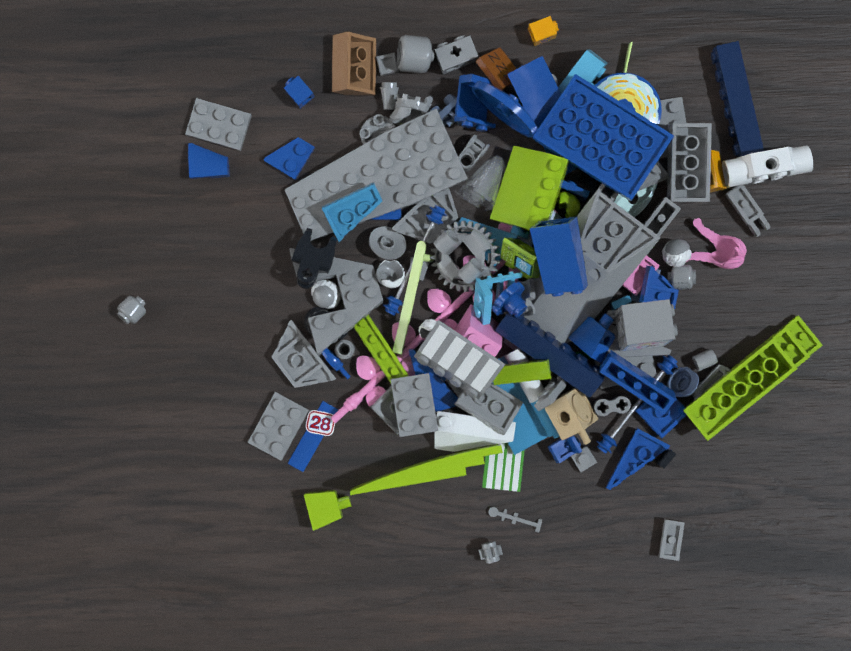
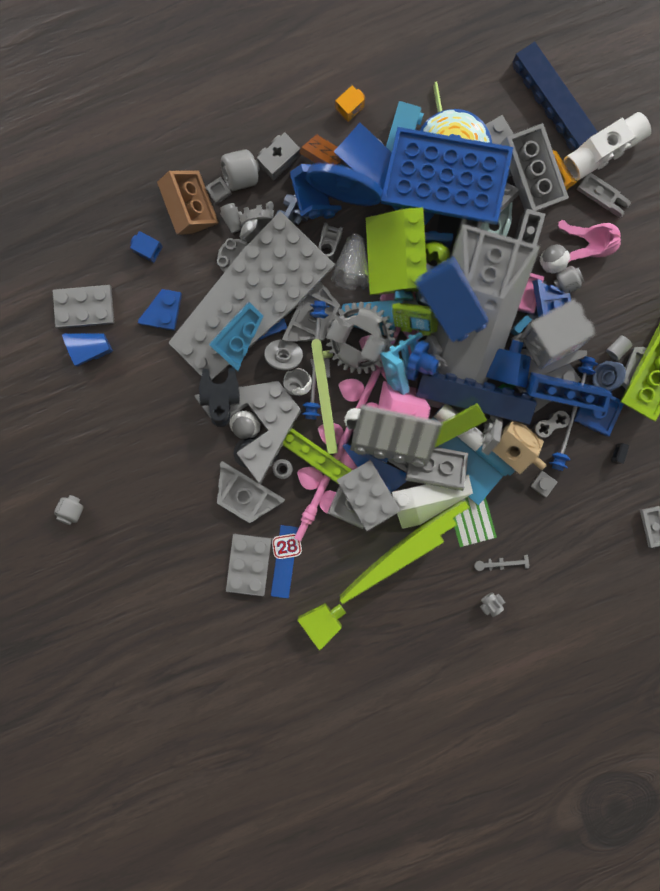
camera: 25 degrees left, 0 degrees up
blue hand [322,348,351,380] -> none
blue bracket [548,435,582,463] -> none
blue wing [605,428,670,490] -> none

